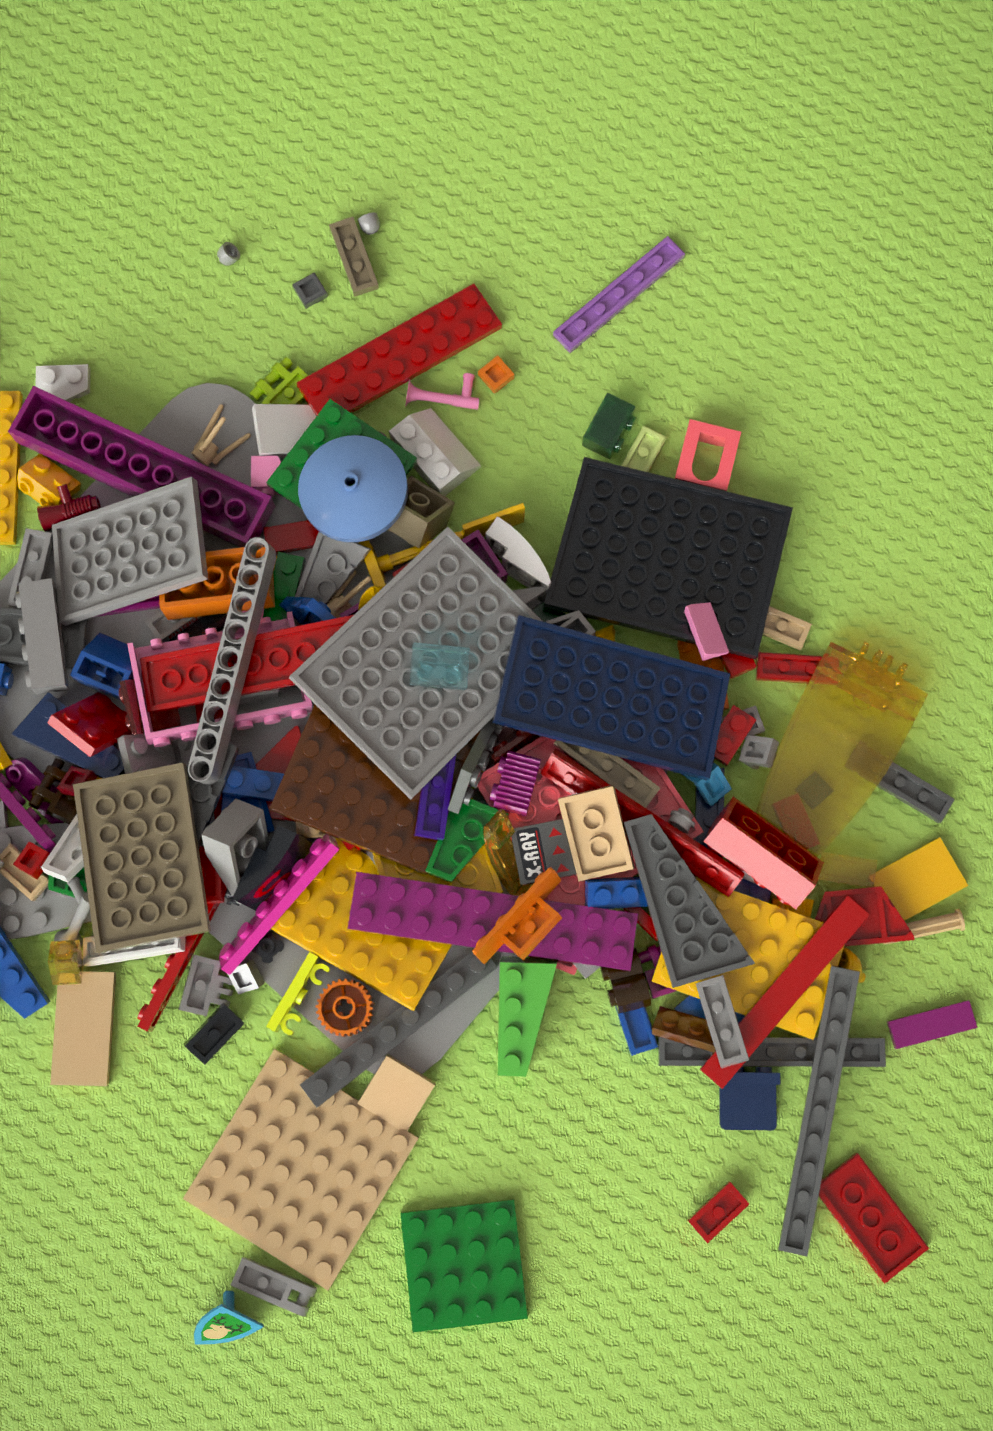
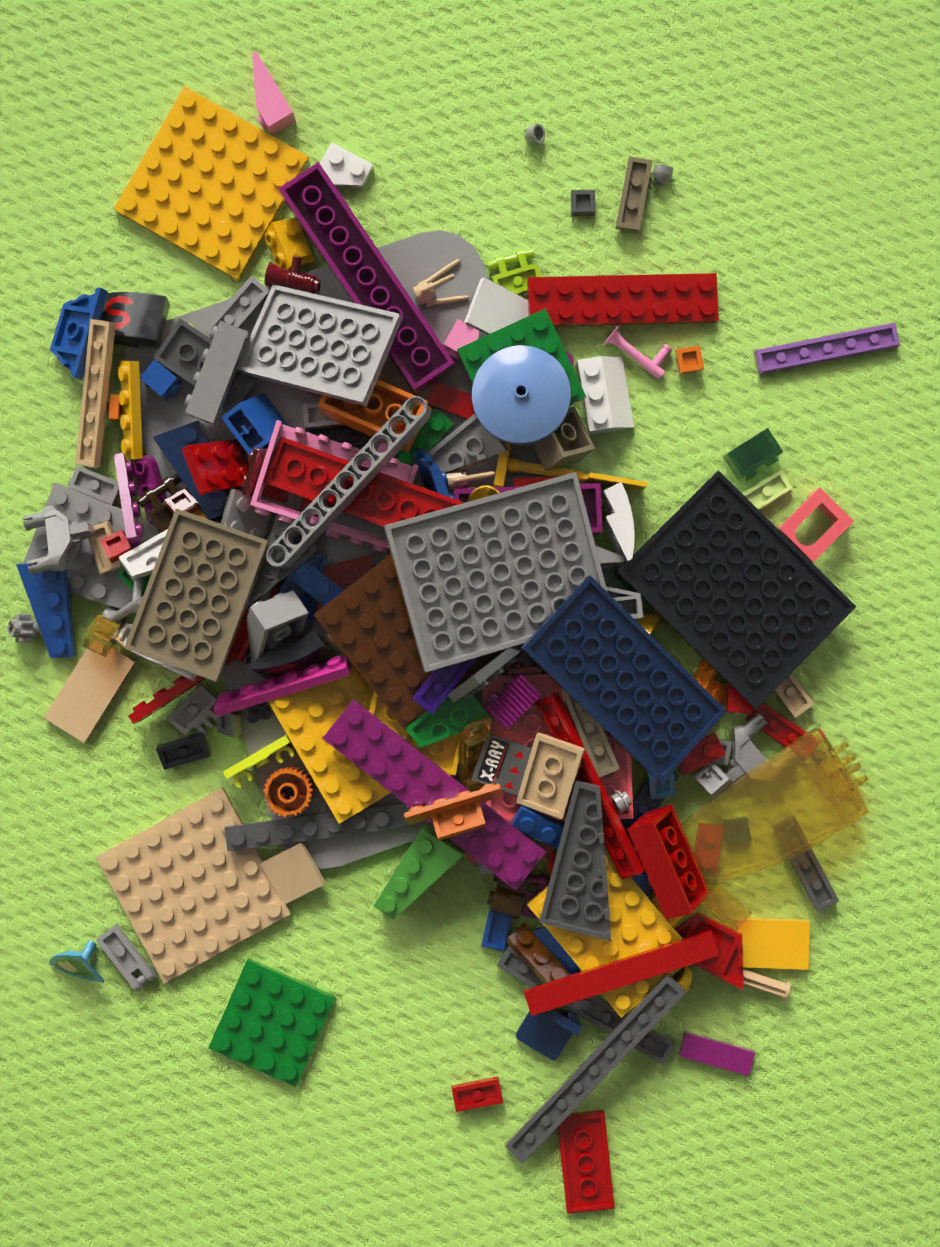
camera: 30 degrees right, 10 degrees up
clear light blue plate [409,642,470,690] -> none
bright pink slope [684,602,729,661] -> none
light grey plate [695,975,749,1068] -> none
none -> light grey connector [723,712,798,782]

